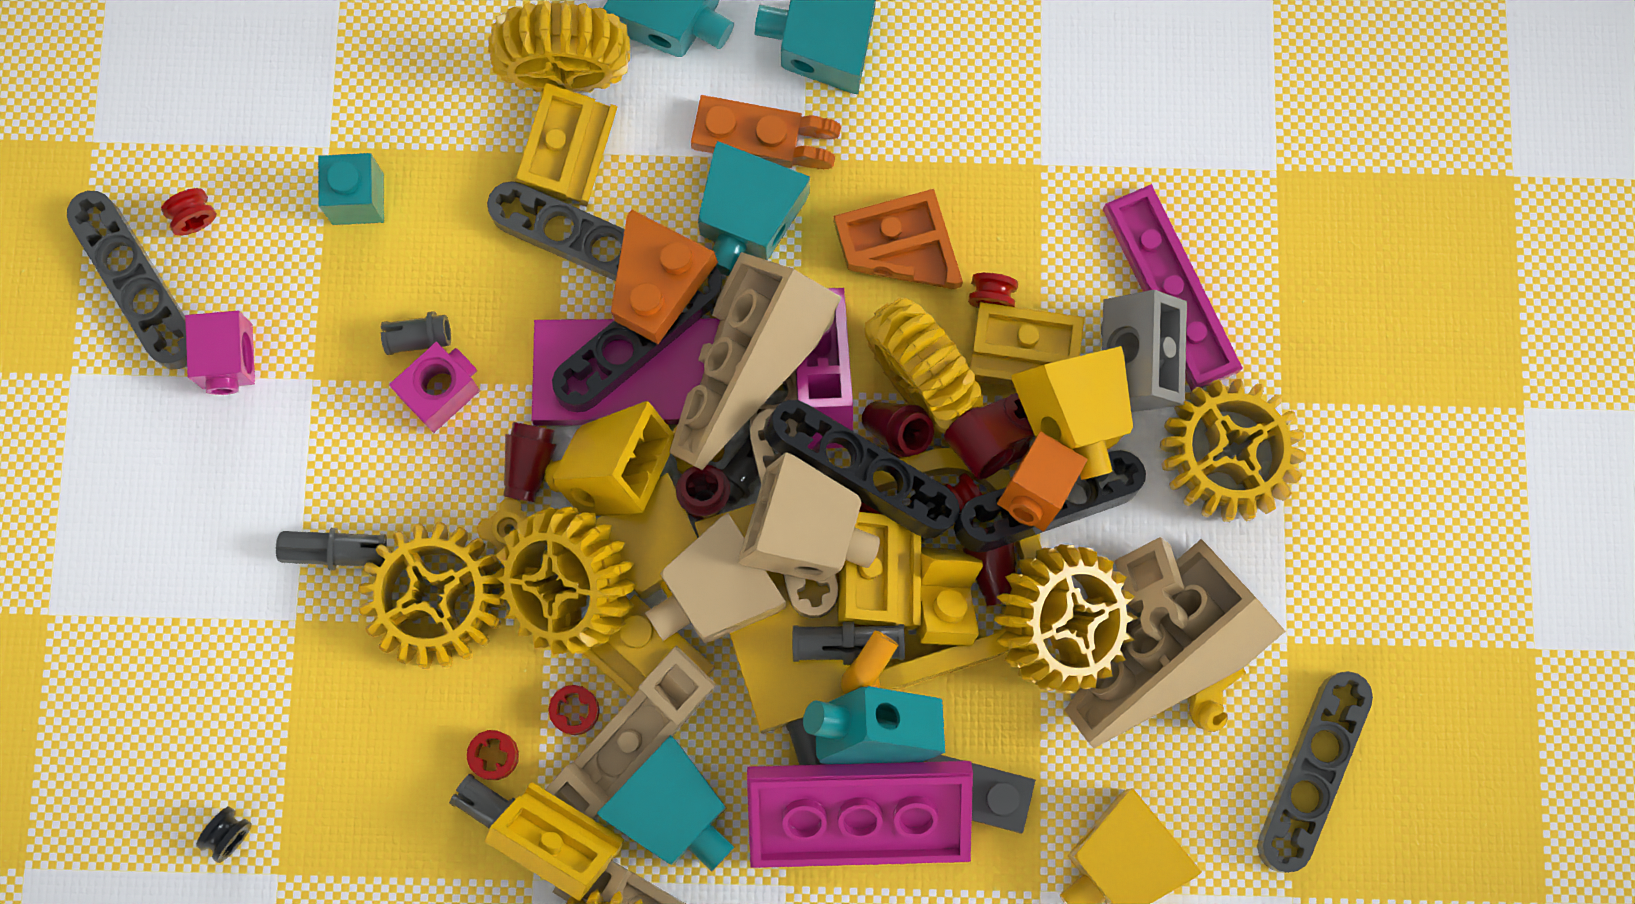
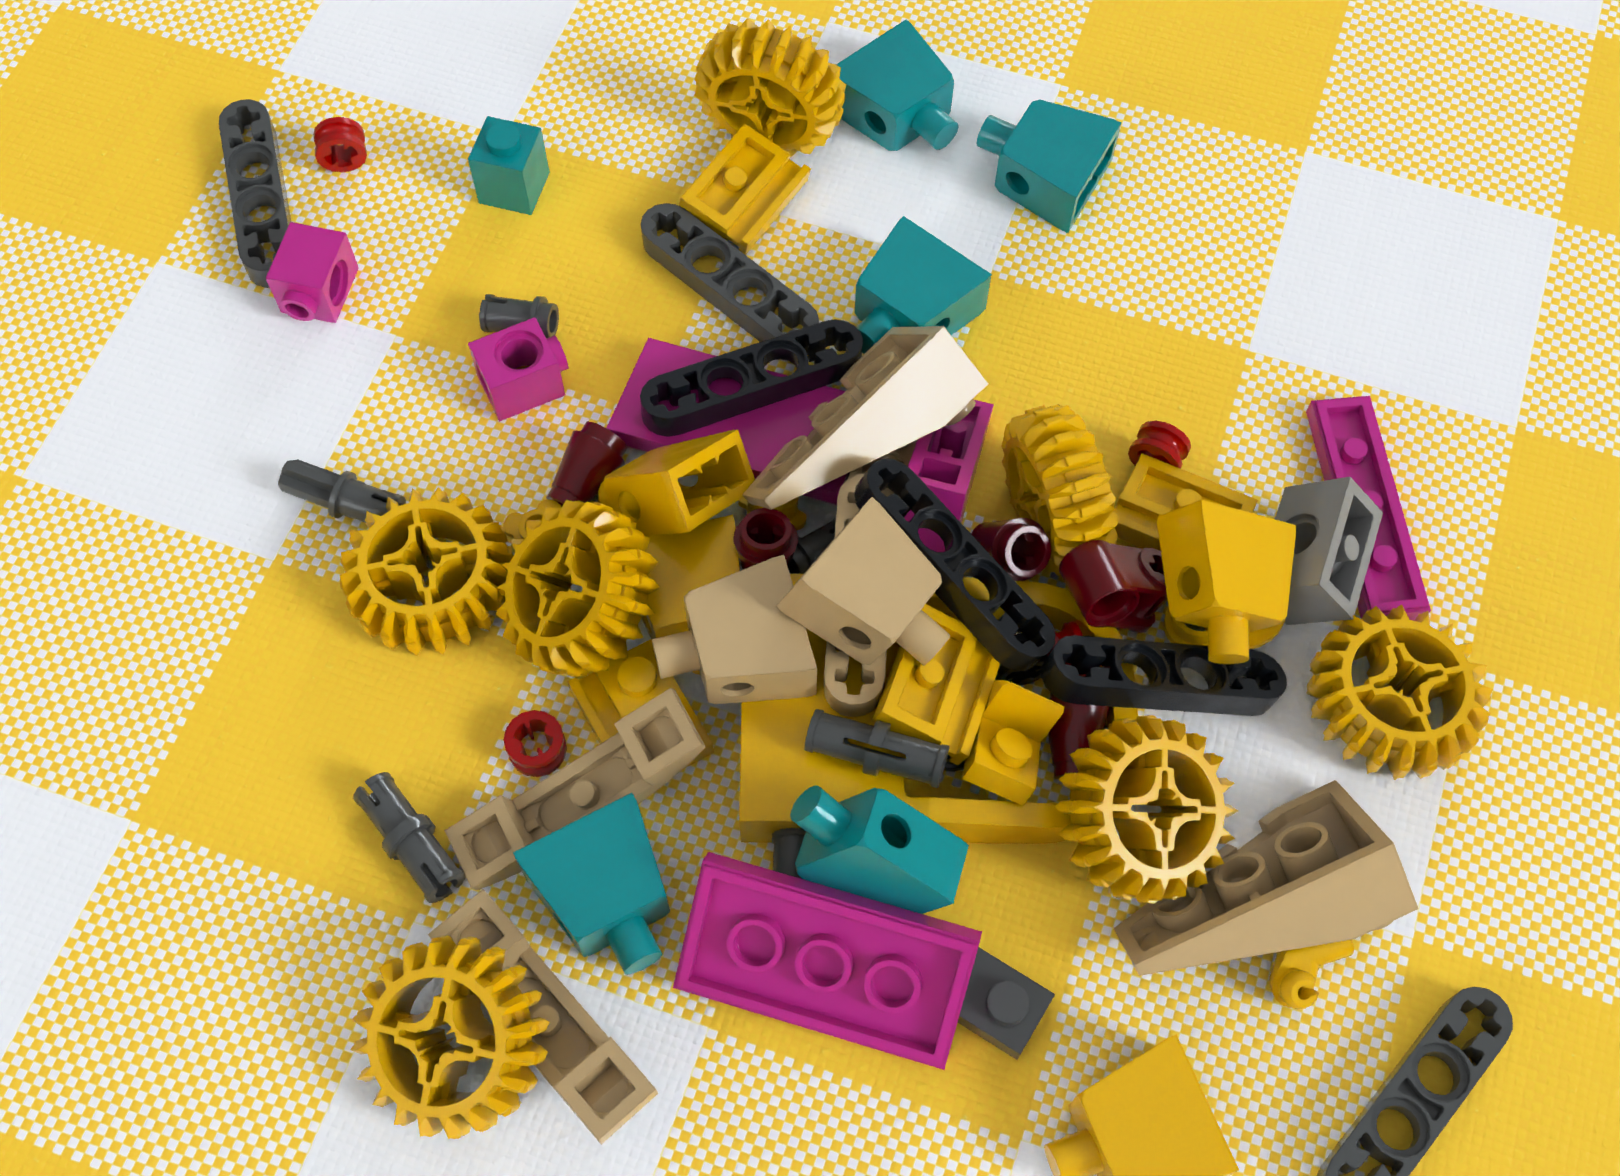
camera: 20 degrees right, 15 degrees down
black bush [196,806,252,863] -> none
red bush [467,730,519,780] -> none
yellow plate [485,782,625,901] -> none
orange wing [611,209,718,344] -> none
orange hinge [691,95,841,170] -> none
orange wing [833,189,963,289] -> none
light orange arm [841,630,899,694] -> none
orange brick [997,431,1088,532] -> none
tan plate [1114,537,1188,641] -> none

